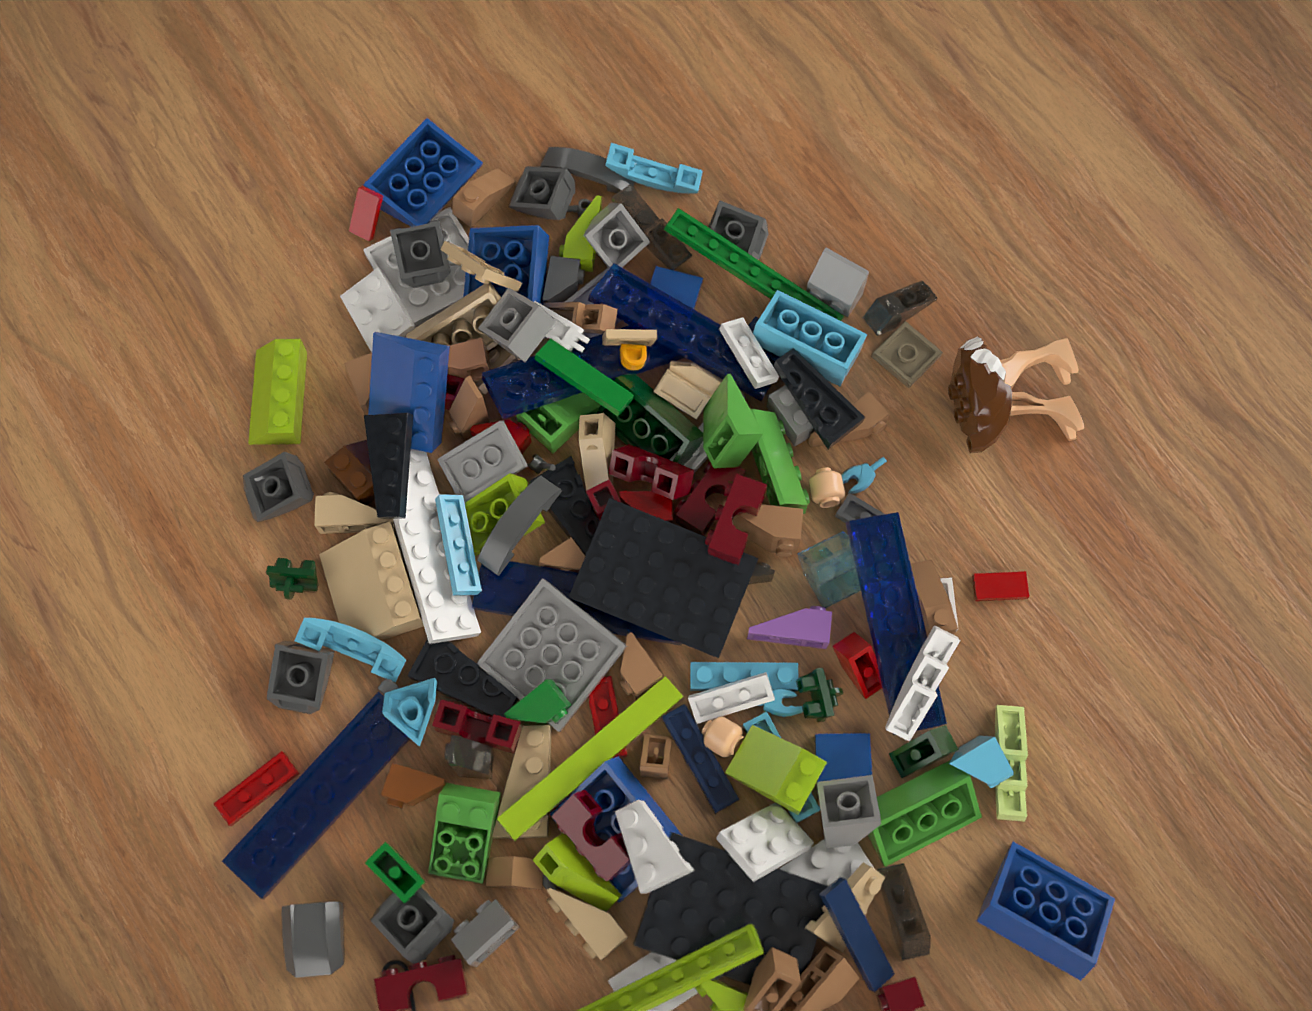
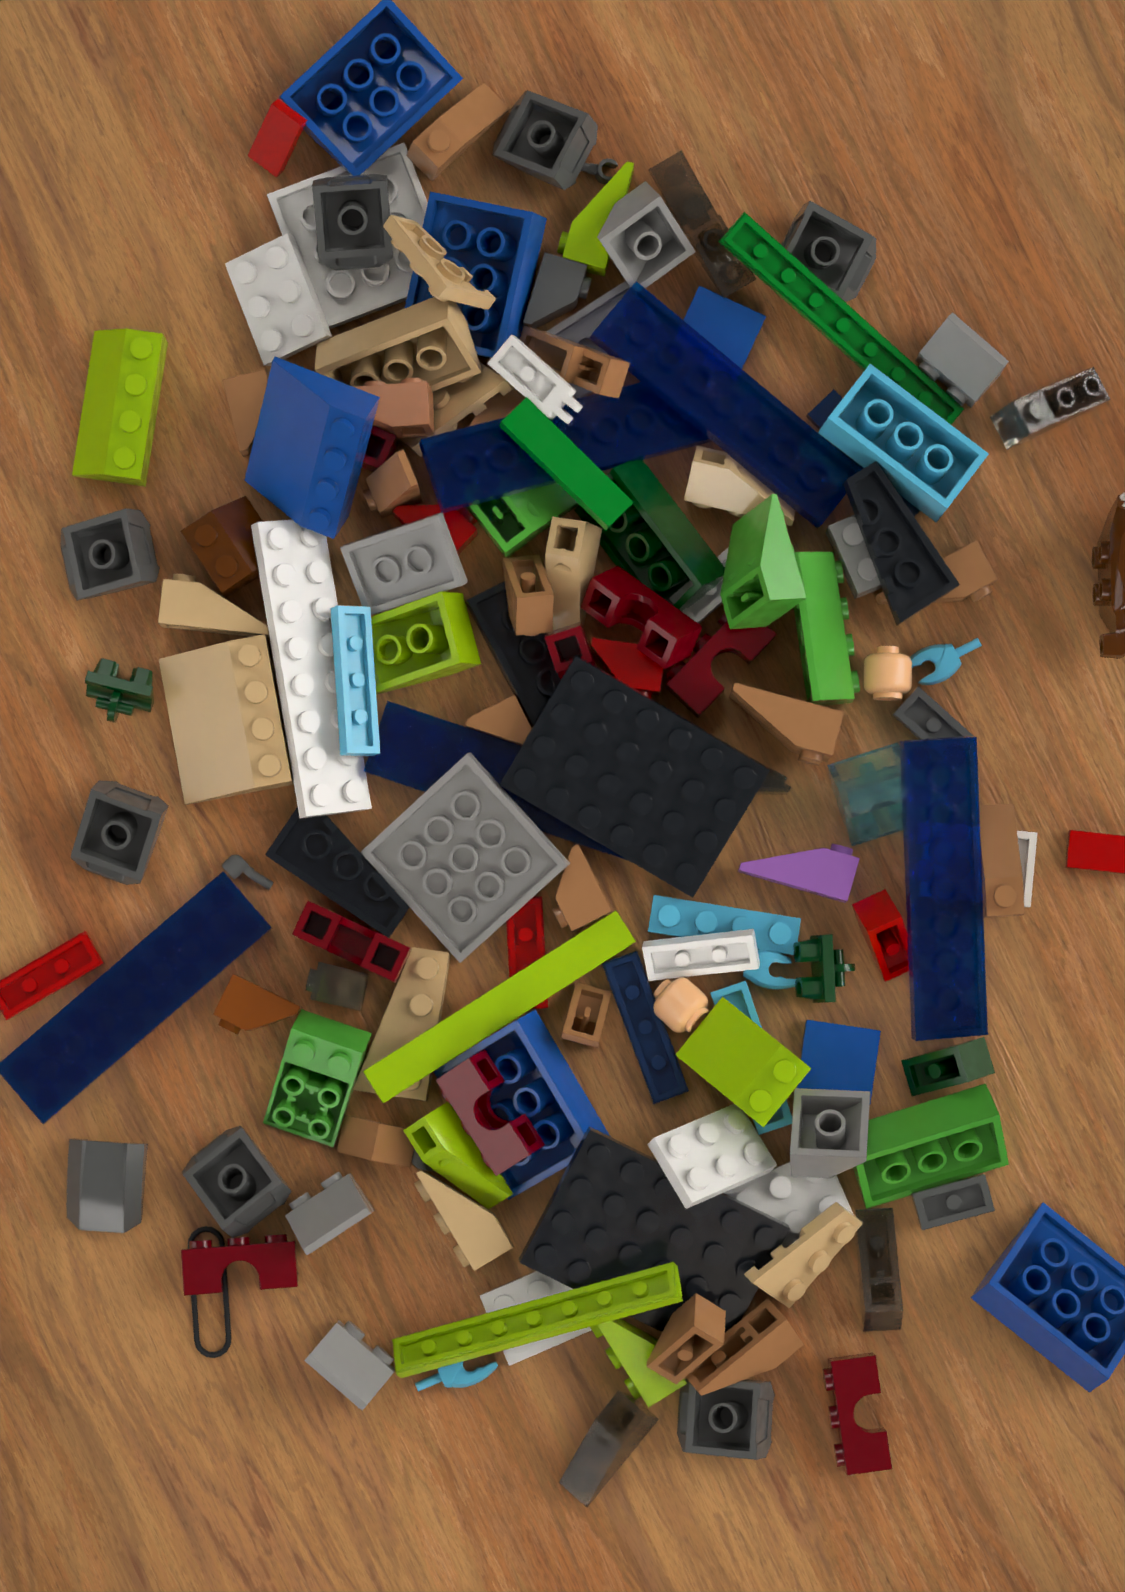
camera: 10 degrees right, 15 degrees up
medium azure slope [294,618,406,682] -> none
black wing [364,413,413,519] -> none
green slope [365,842,425,903] -> none
medium azure slope [382,678,437,747] -> none
dark grey slope [477,476,562,576] -> none
light grey slope [478,288,556,362] -> none
green slope [504,679,572,724] -> none
dark grey hand [527,454,556,474] -> none
dark grey slope [540,147,636,198] -> none
tan tile [602,329,657,346] -> none
medium azure slope [605,143,703,194] -> none
white wing [615,800,694,894] -> none
light orange tile [620,344,647,371] -> none
tan tile [653,369,710,419] -> none
dark red arch [705,474,767,565] -> none
white plate [719,317,779,389] -> none
dark blue tile [819,877,895,992] -> none
dark tan tile [871,321,943,388] -> none
white slope [885,625,960,741] -> none
medium azure slope [949,736,1014,788] -> none
yellowish green slope [995,705,1028,821] -> none
none -> medium nougat slope [503,555,554,636]
none -> dark grey plate [911,1174,995,1230]

